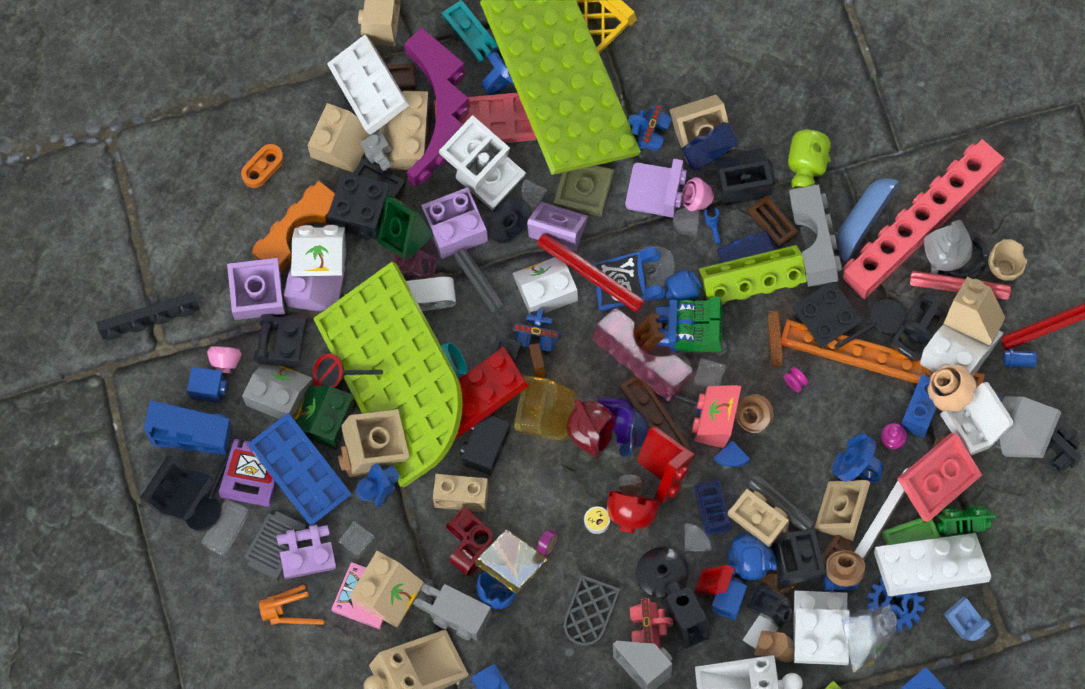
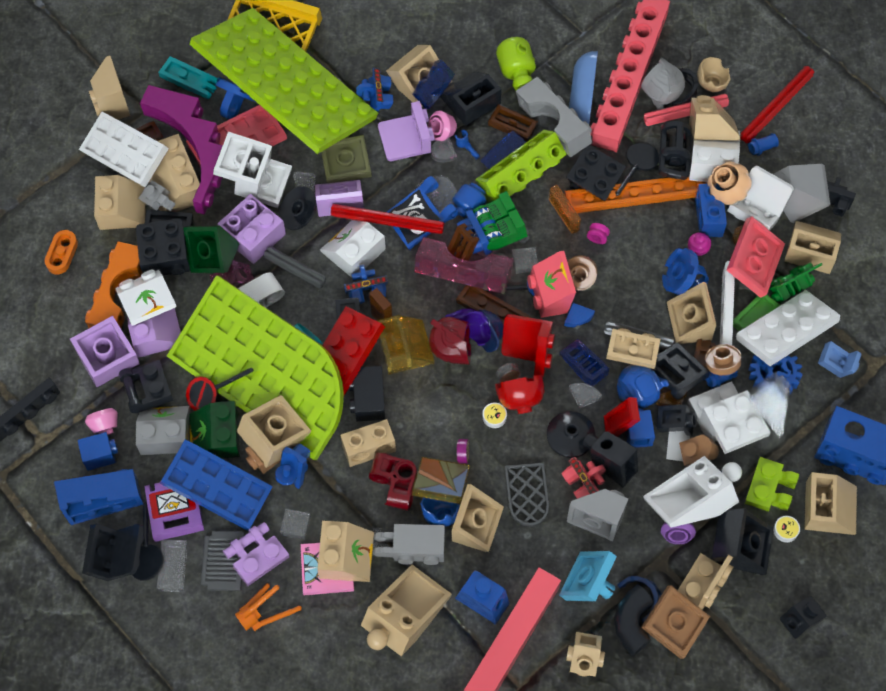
camera: 30 degrees left, 5 degrees down
none -> tan slope [452,484,504,552]
none -> tan slope [784,221,841,274]

